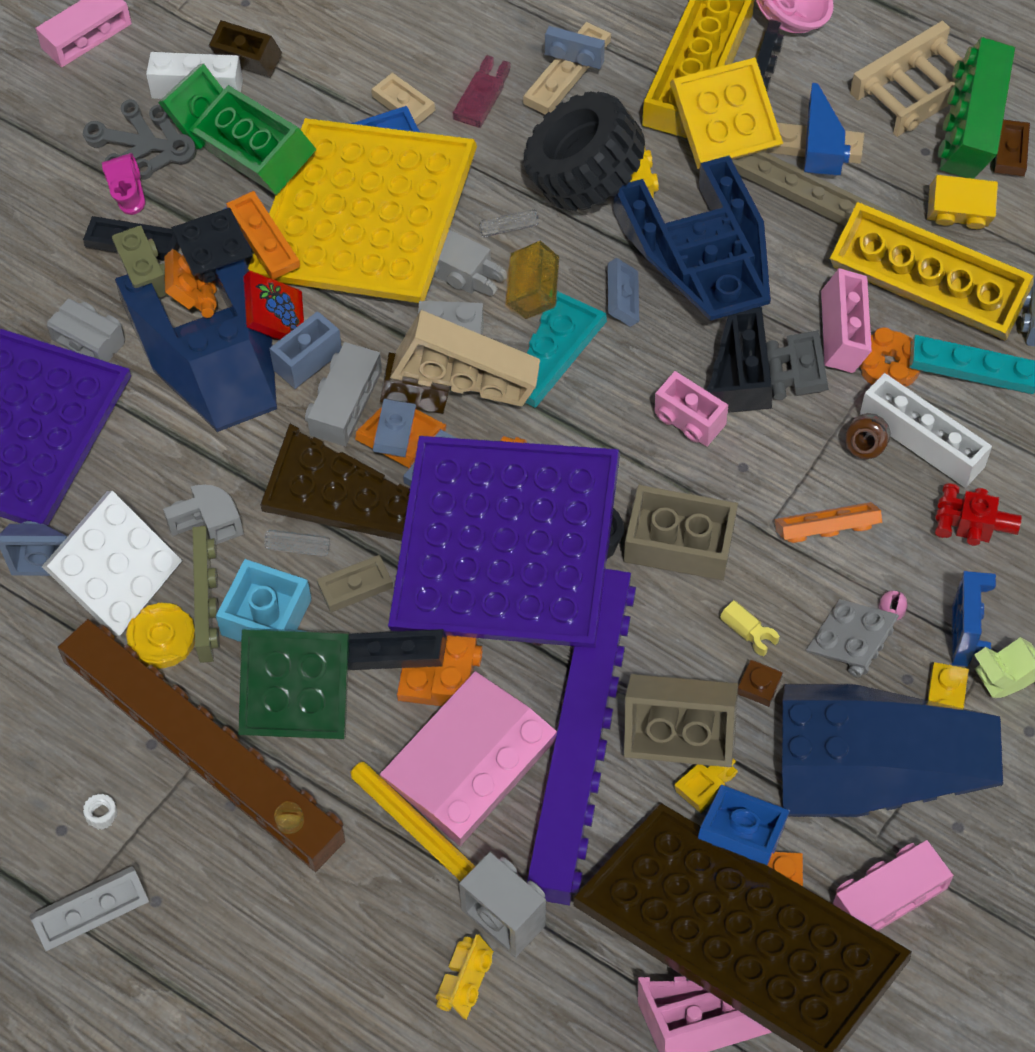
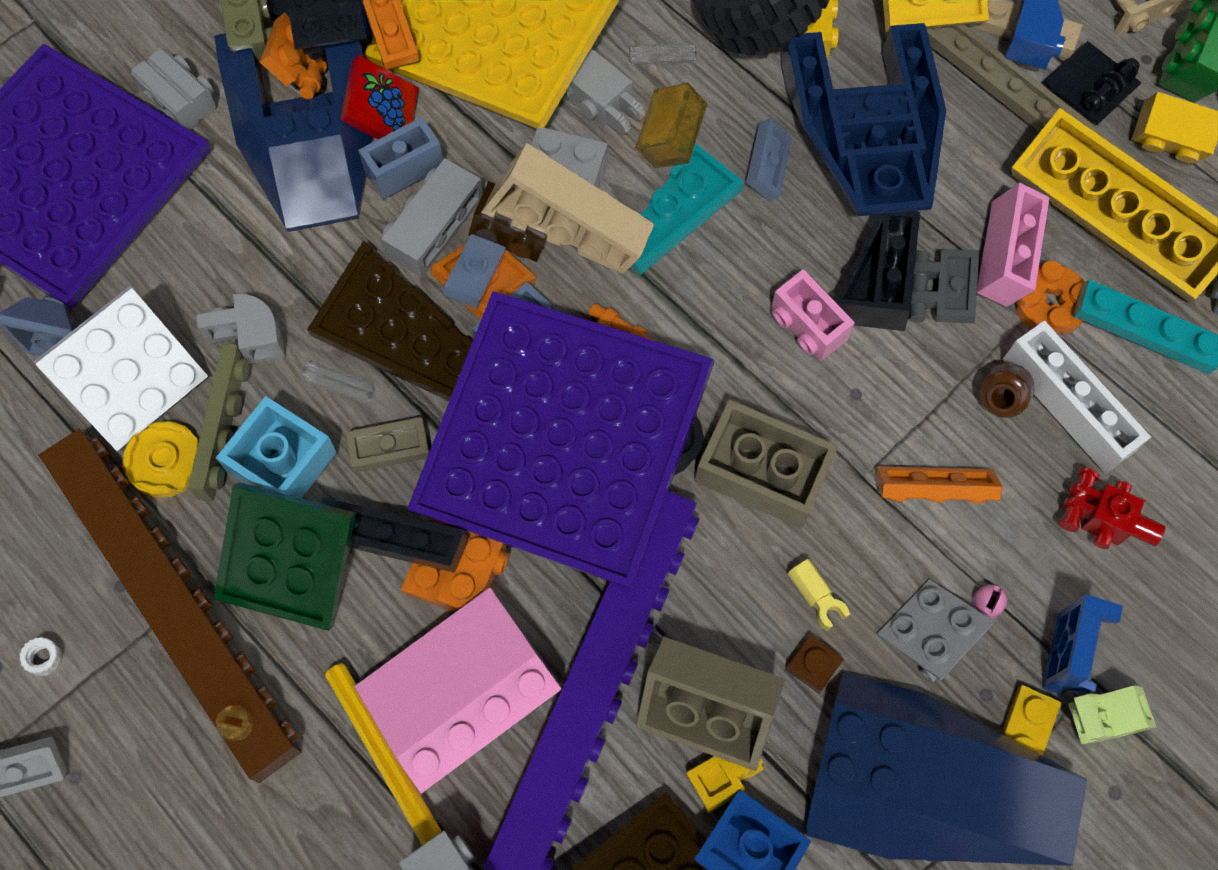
camera: 10 degrees right, 10 degrees up
none -> black hinge [1044,41,1142,125]

